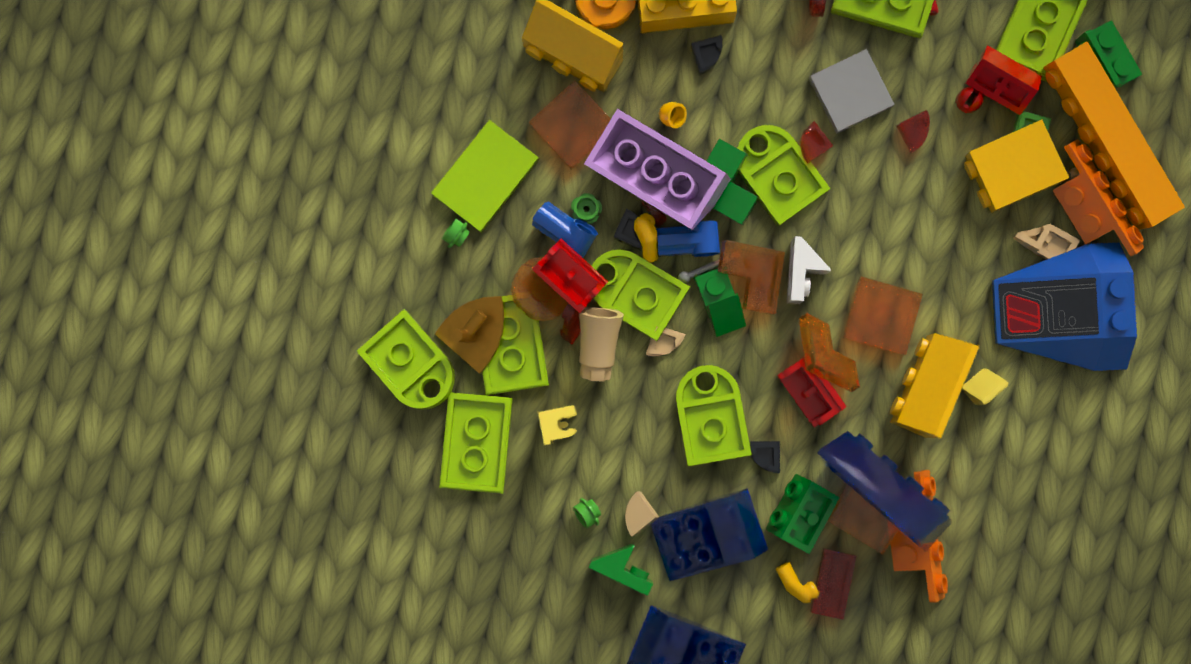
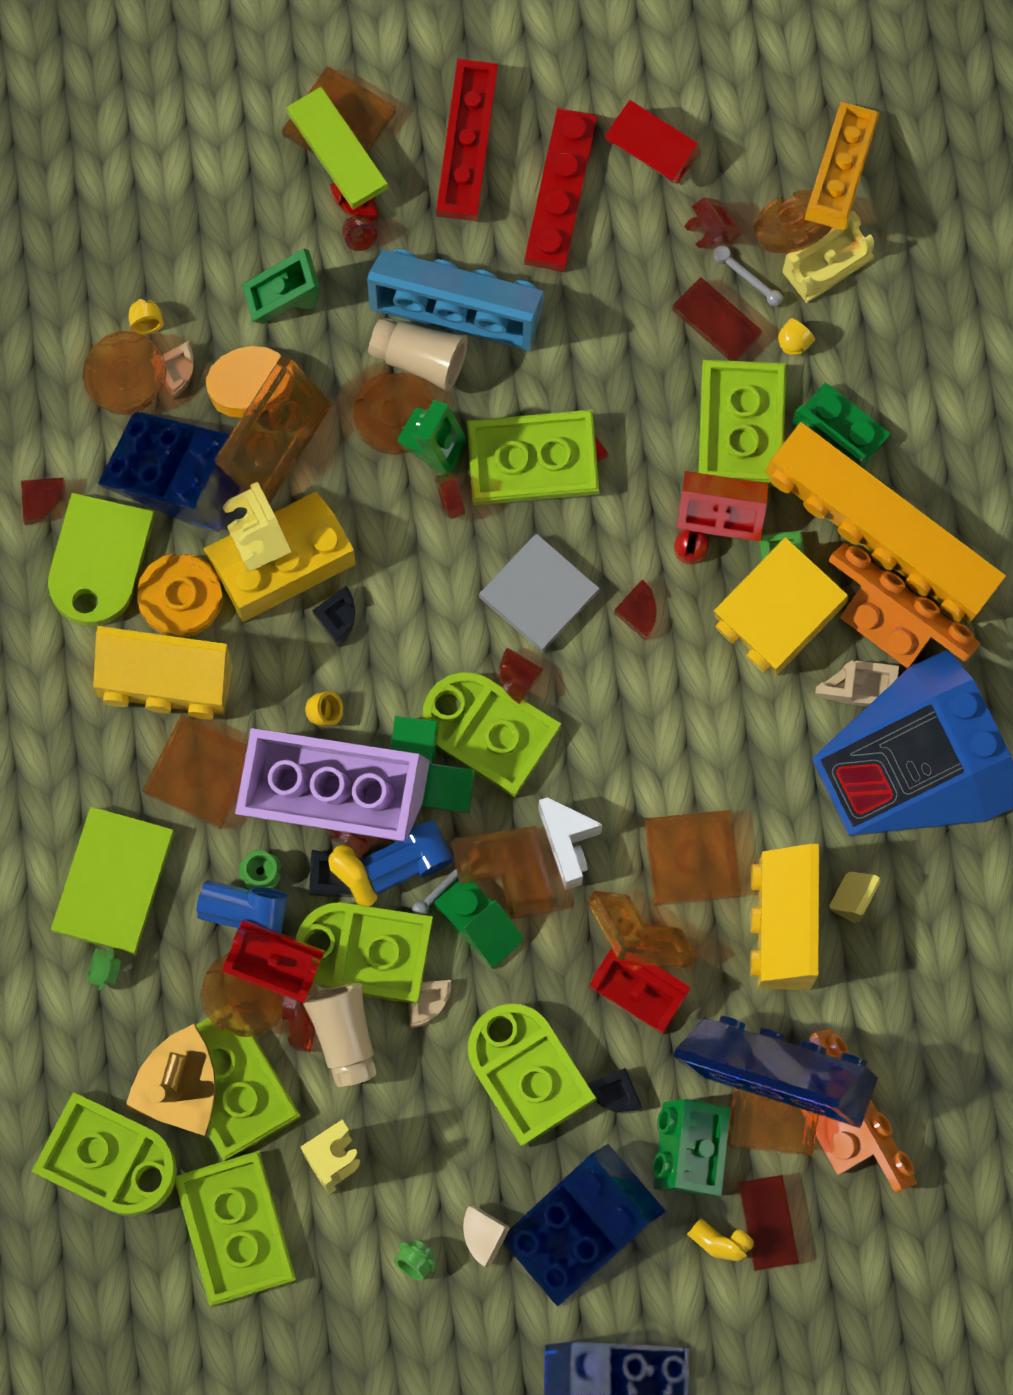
camera: 30 degrees left, 10 degrees down
green slope [589,543,653,596] -> none

